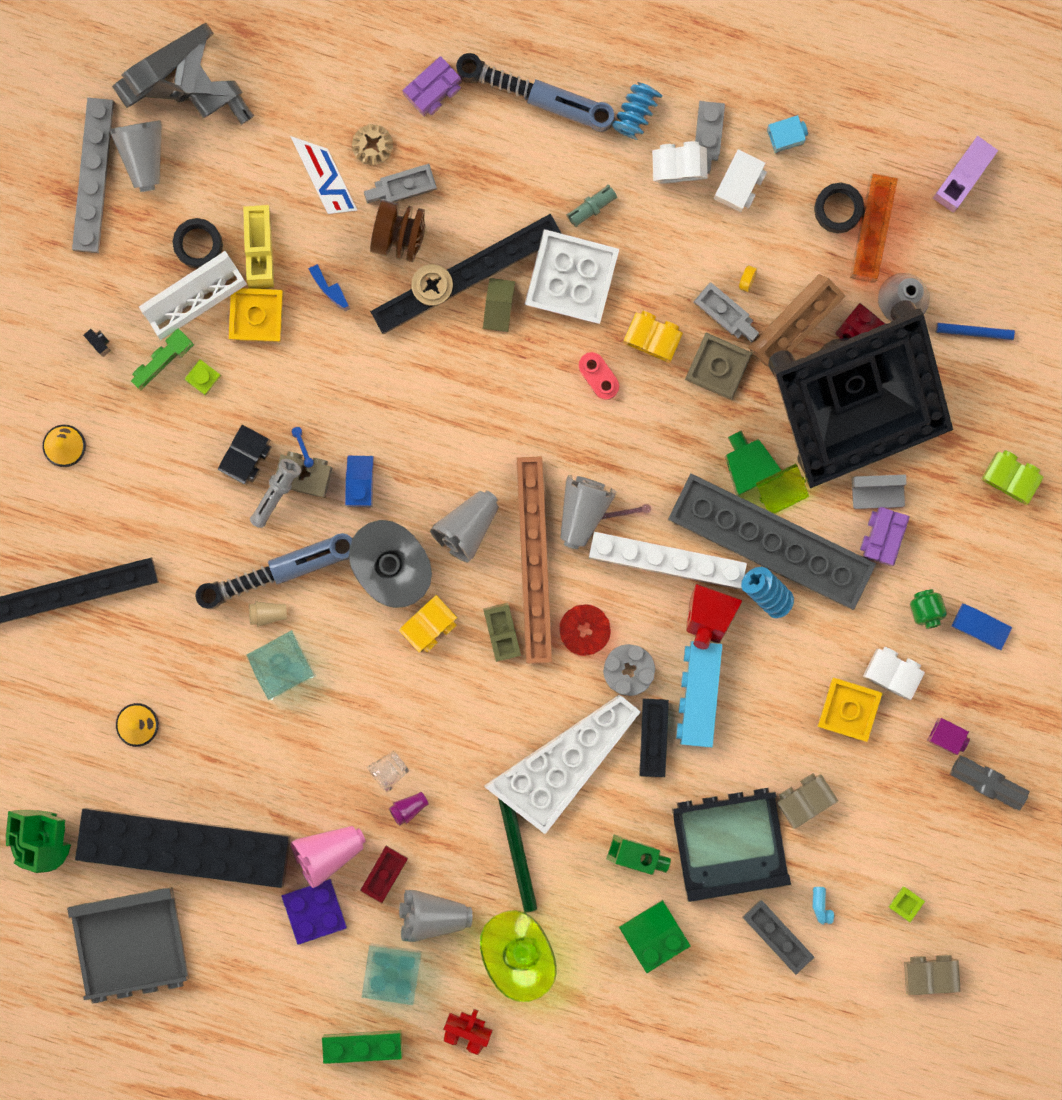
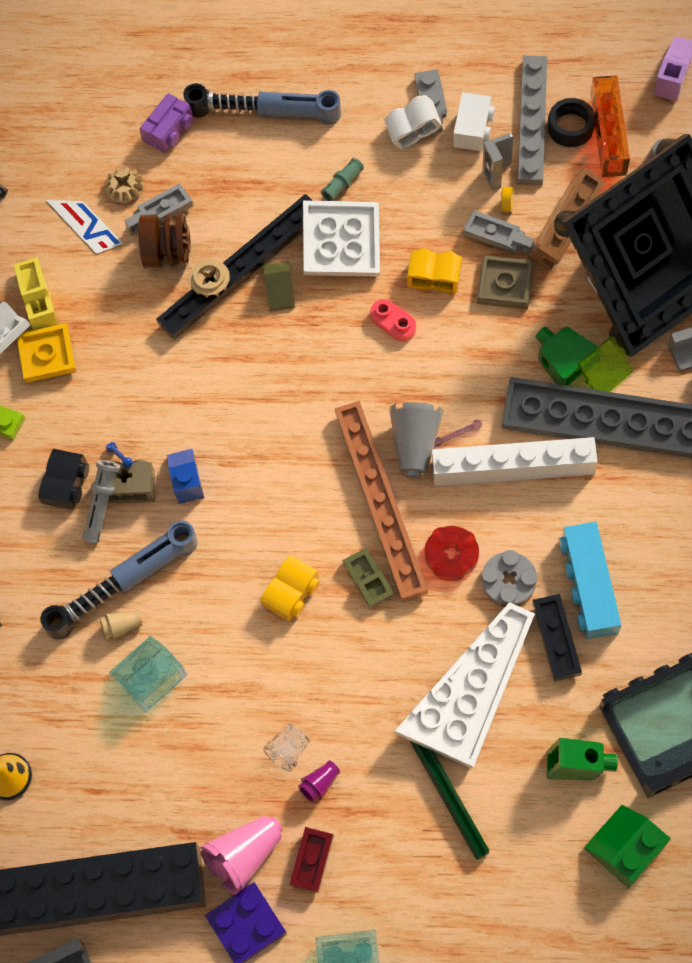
camera: 10 degrees left, 20 degrees down
blue slope [308,264,350,311] -> none
dark grey hat [349,520,432,608] -> none
light grey cone [399,890,473,942] -> none
light grey cone [430,491,499,563] -> none
clear neon green hat [480,910,557,1002] -> none
dark azure piece [612,82,663,140] -> none
red torso [686,584,742,650] -> none
dark azure piece [741,567,794,618] -> none
medium azure brick [767,115,808,153] -> none
none -> light grey panel [482,133,513,190]
none -> light grey plate [518,55,547,185]

